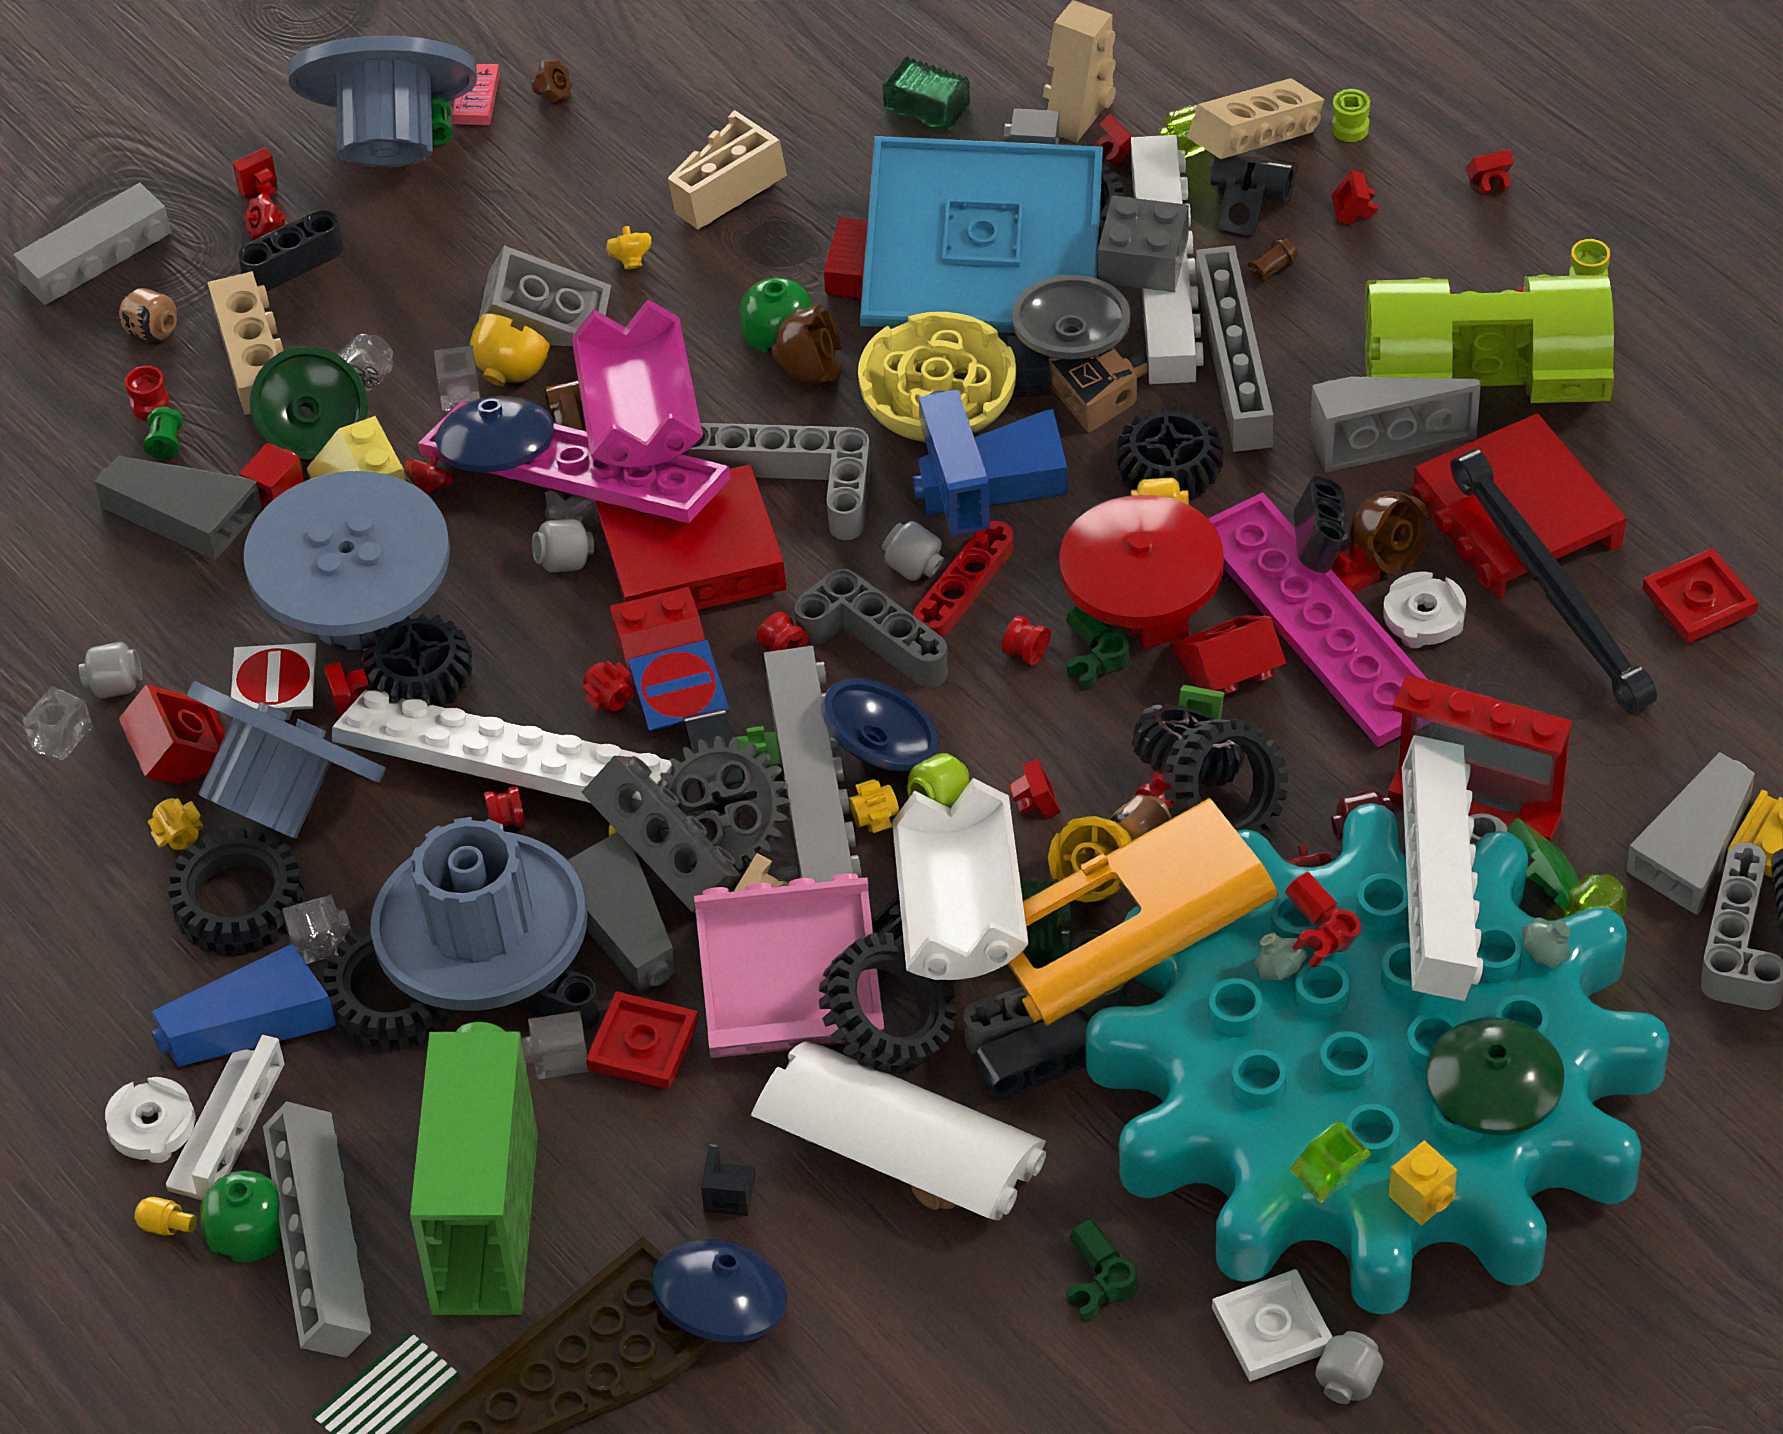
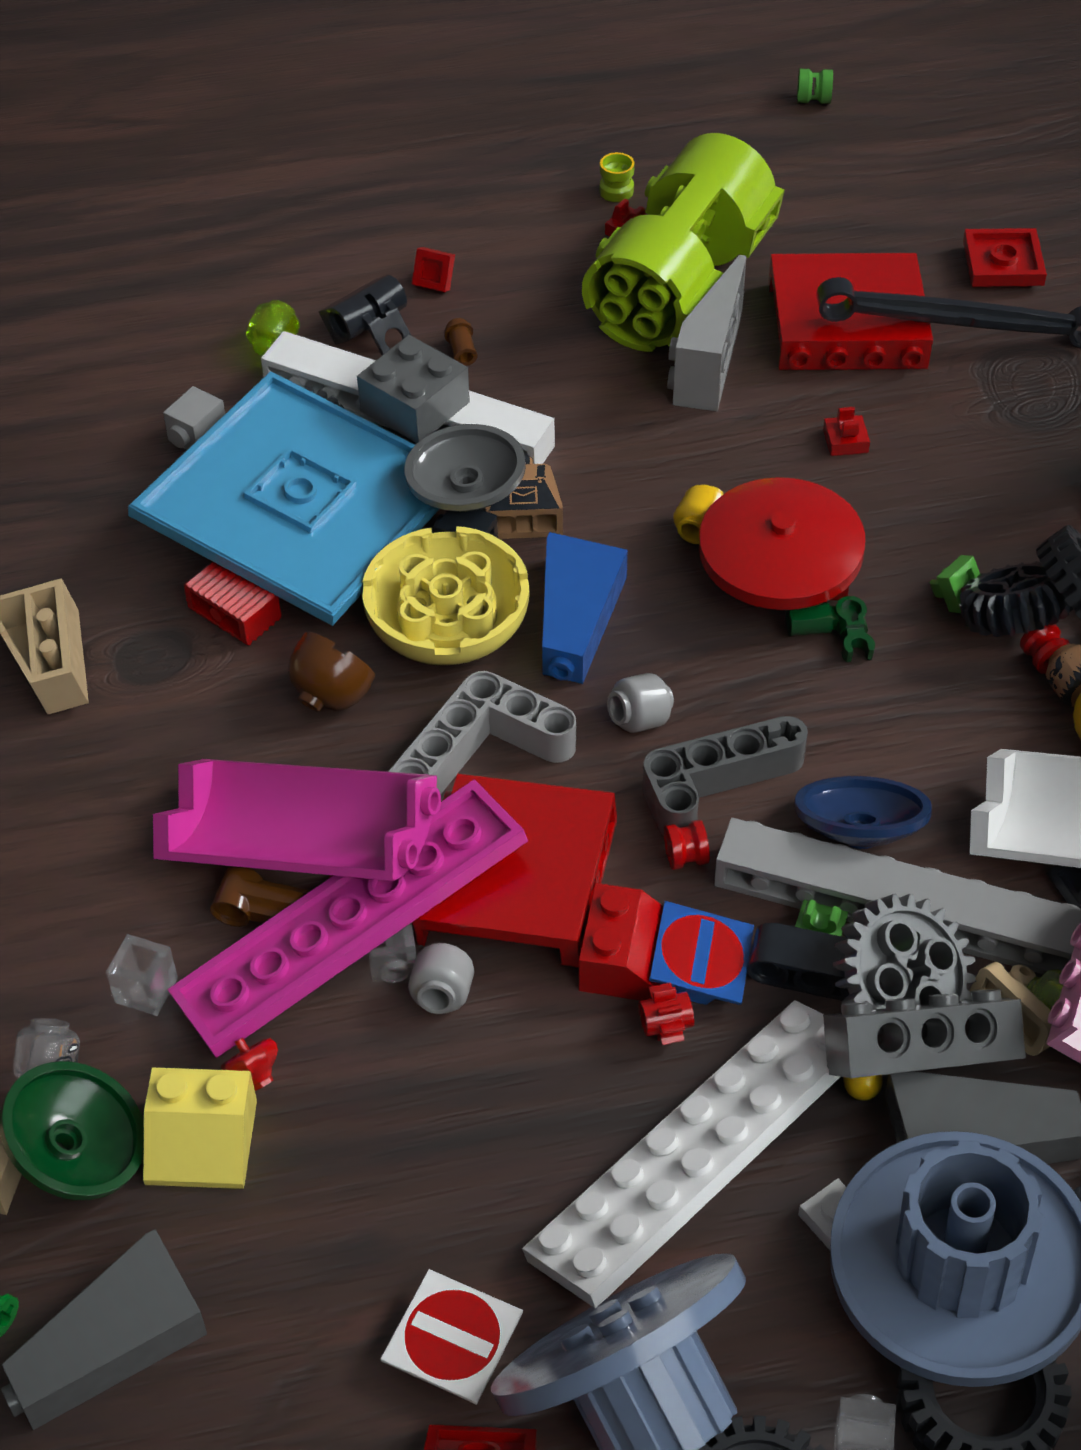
camera: 65 degrees left, 0 degrees up
red brick [239,443,304,509] -> none
sand blue piece [244,471,450,650] -> none
red tile [324,662,368,720] -> none
black gear [362,612,473,707] -> none
dark blue dish [435,396,555,472] -> none
yellow cylinder [470,314,550,386] -> none
light grey slope [478,245,611,346] -> none
red wheel [484,786,525,828] -> none
yellow piece [606,226,651,270] -> none
green cylinder [739,277,814,353] -> none
yellow gear [848,779,899,833] -> none
clear green brick [882,56,970,130] -> none
lime head [907,753,970,808] -> none
red beam [913,521,1014,638] -> none
slope [919,389,990,536] -> none
red wheel [1001,615,1051,665] -> none
red tile [1008,759,1061,819] -> none
tan wedge [1043,0,1116,143] -> none
red tile [1095,114,1133,166] -> none
black gear [1116,406,1224,500] -> none
red slope [1170,615,1286,695] -> none
tan brick [1187,78,1325,159] -> none
light grey brick [1196,245,1273,452] -> none
dark pink plate [1208,492,1429,747] -> none
black beam [1294,476,1348,573] -> none
lime wheel [1332,89,1370,142] -> none
reddish brown cylinder [1350,491,1430,574] -> none
white plate [1383,572,1466,648] -> none
red tile [1466,149,1514,195] -> none

